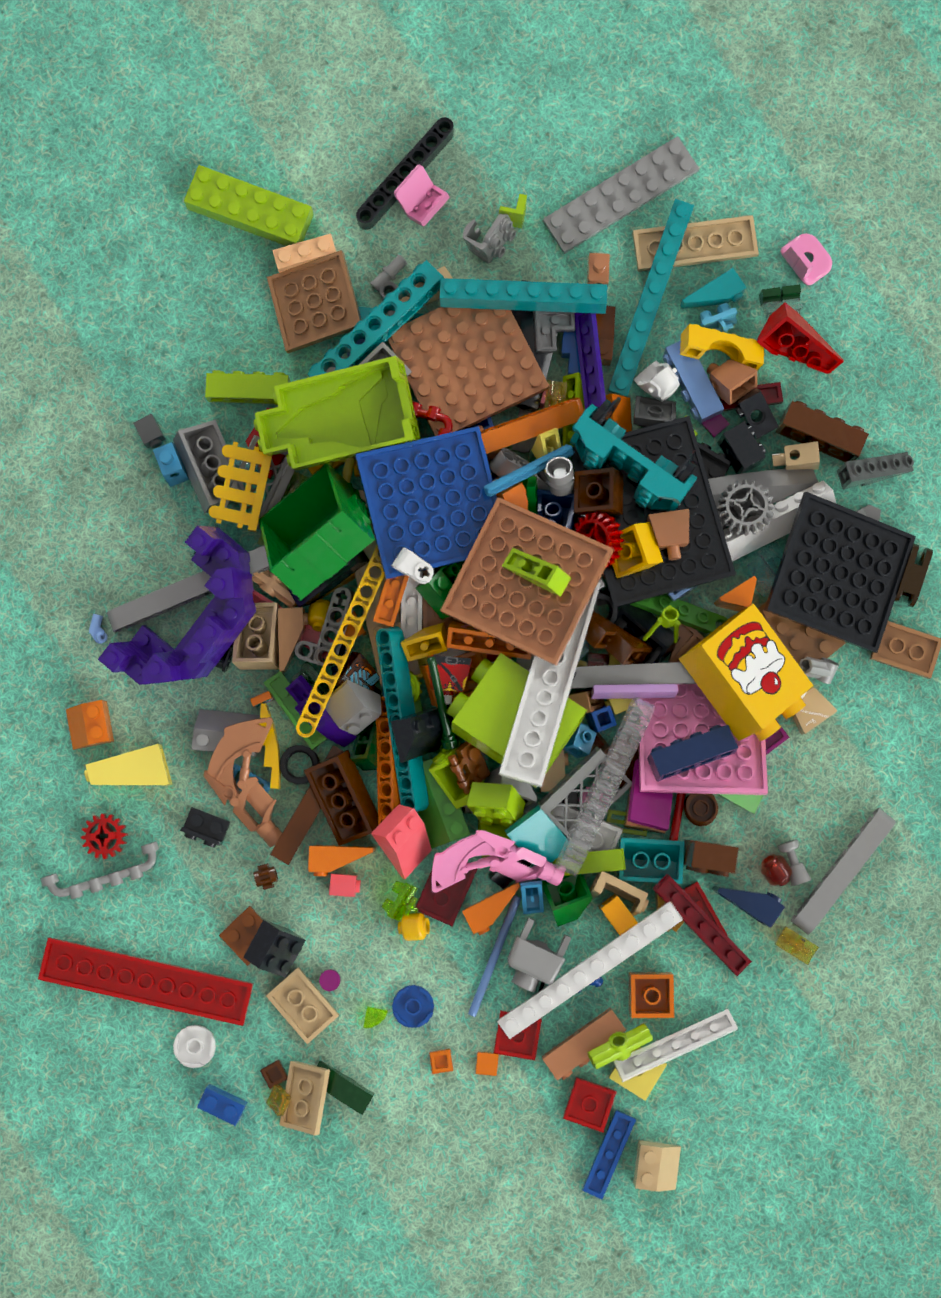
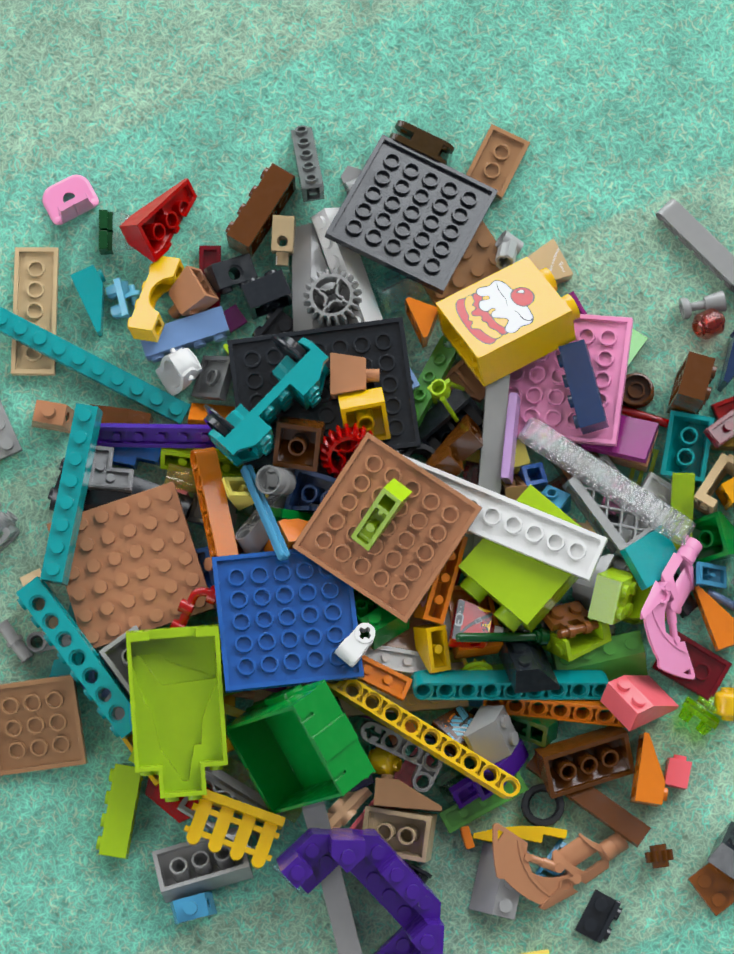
camera: 85 degrees left, 5 degrees down
dark grey brick [133,414,166,449] -> none

